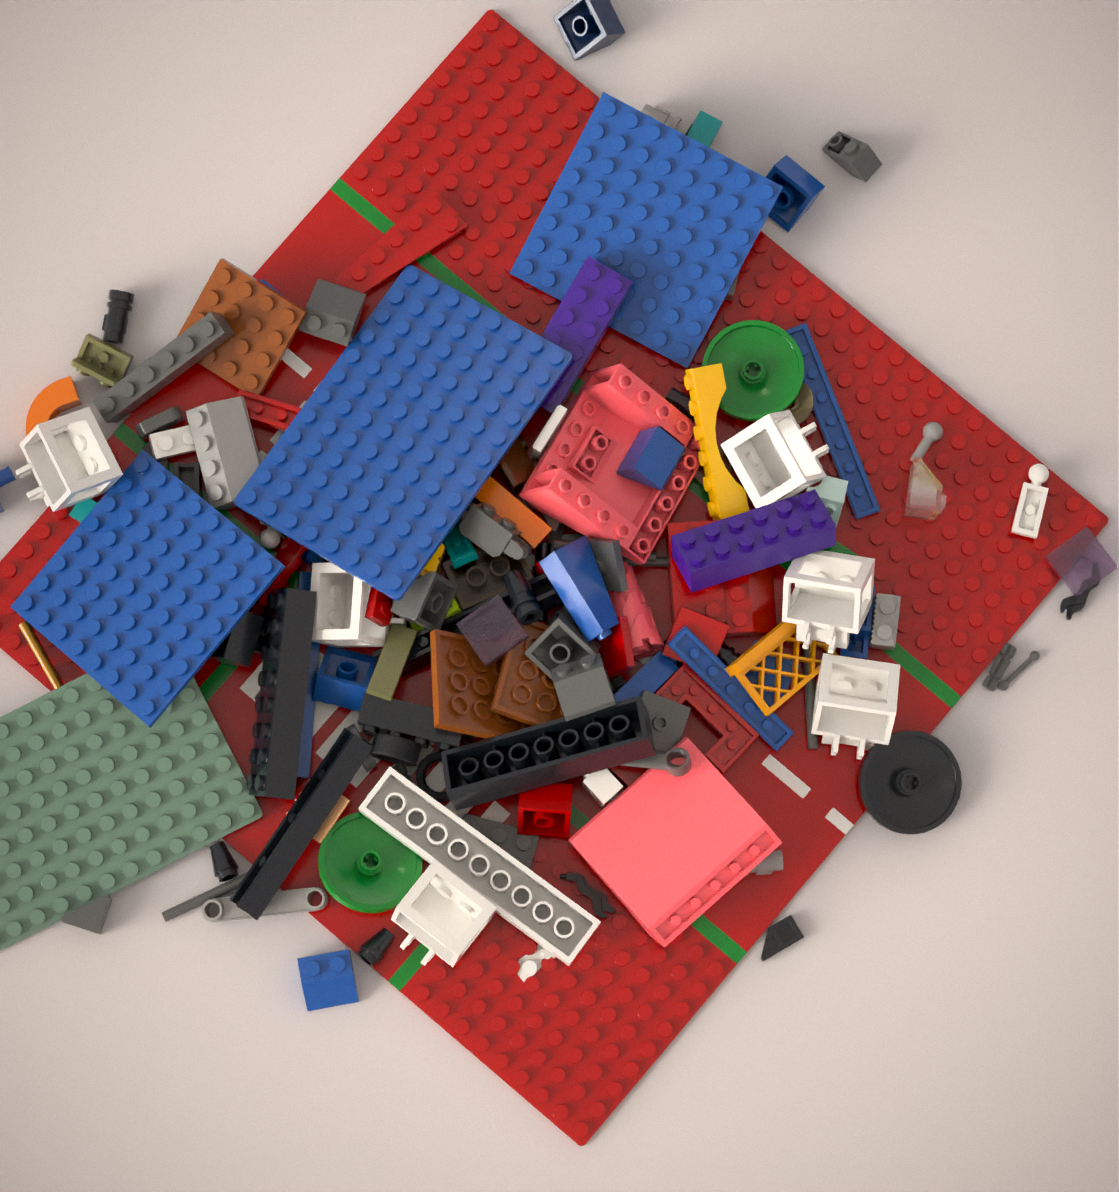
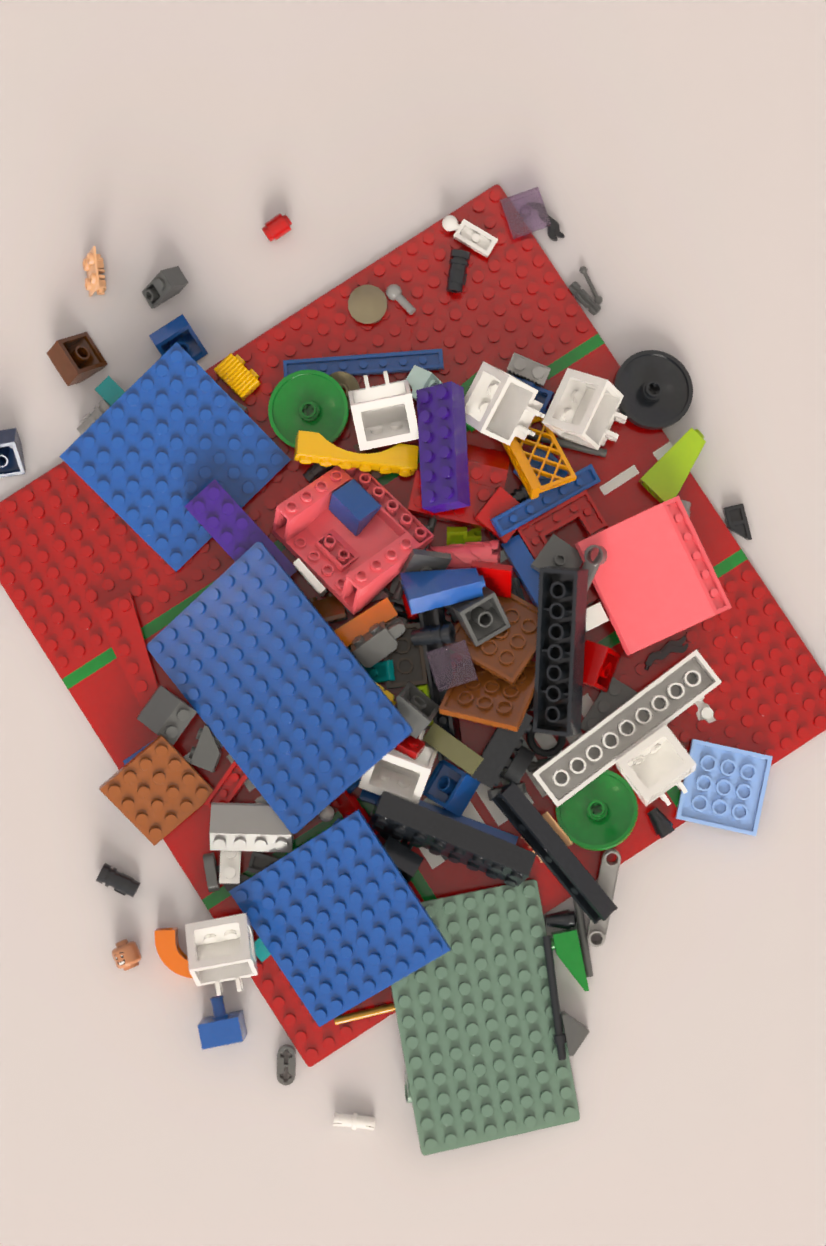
camera: 65 degrees left, 5 degrees up
olive bracket [70,333,134,388] -> none
dark grey brick [93,312,235,423] -> none
blue slope [297,949,359,1011] -> none
dark grey slope [551,653,616,721] -> none
clear slope [904,457,946,520] -> none
none -> reddish brown slope [46,332,108,386]
none -> light nougat hinge [83,246,107,297]
none -> nougat head [112,939,141,971]
none -> dark grey slope [189,725,222,772]
none -> yellow brick [213,353,260,401]
none -> brick [261,213,292,242]
none -> dark tan dish [348,285,387,324]
none -> black axle [446,249,470,293]
none -> lime plate [447,527,481,545]
none -> black bar [542,935,566,1060]
none -> green slope [551,927,589,991]
none -> lime slope [638,427,706,503]
none -> light blue plate [675,739,773,836]

